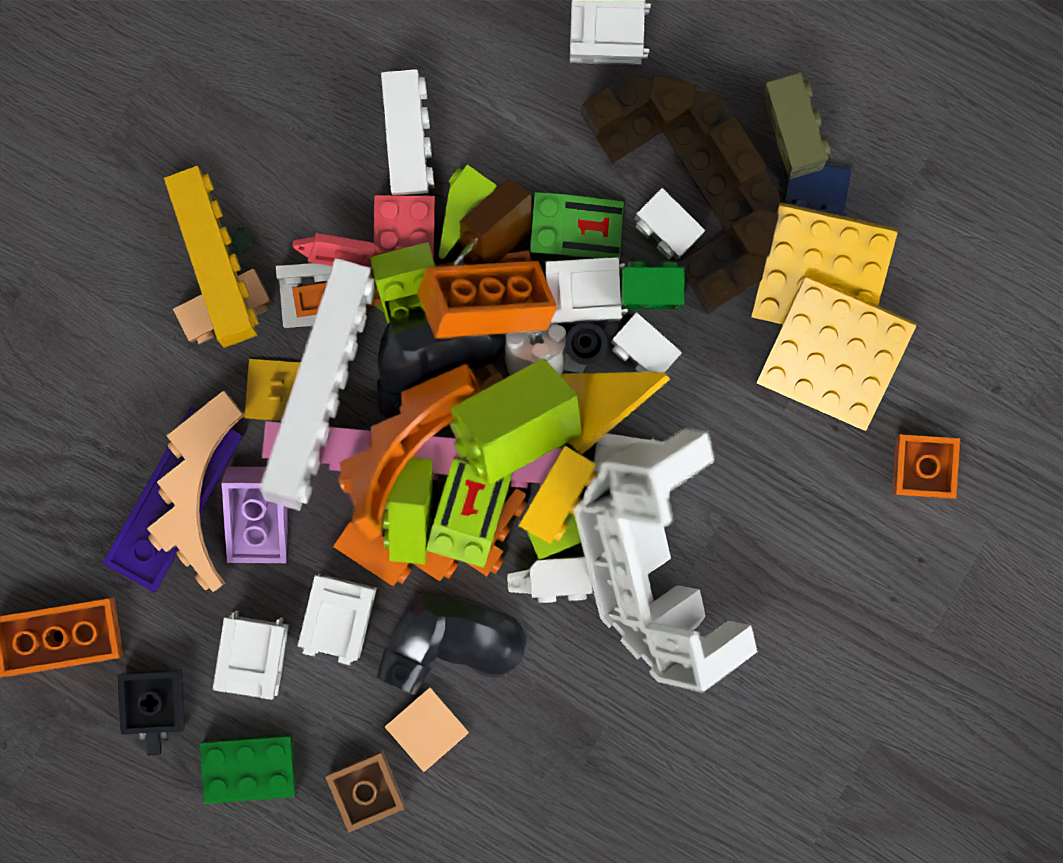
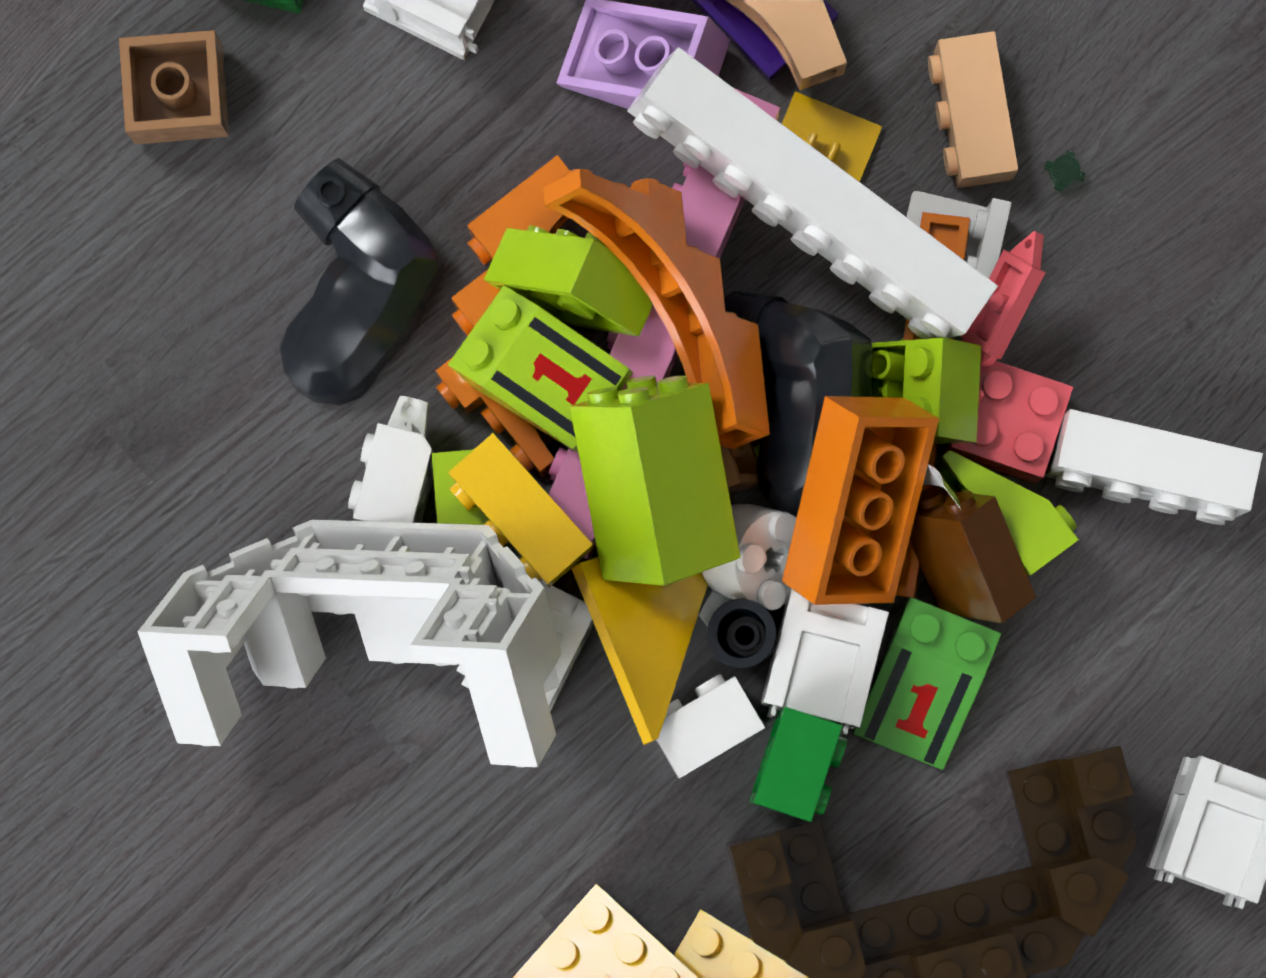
camera: 110 degrees right, 5 degrees down
yellow brick [164,166,259,348] -> none
white container [298,573,377,665] -> none
light nougat tile [385,687,469,772] -> none
white brick [635,188,705,261] -> none

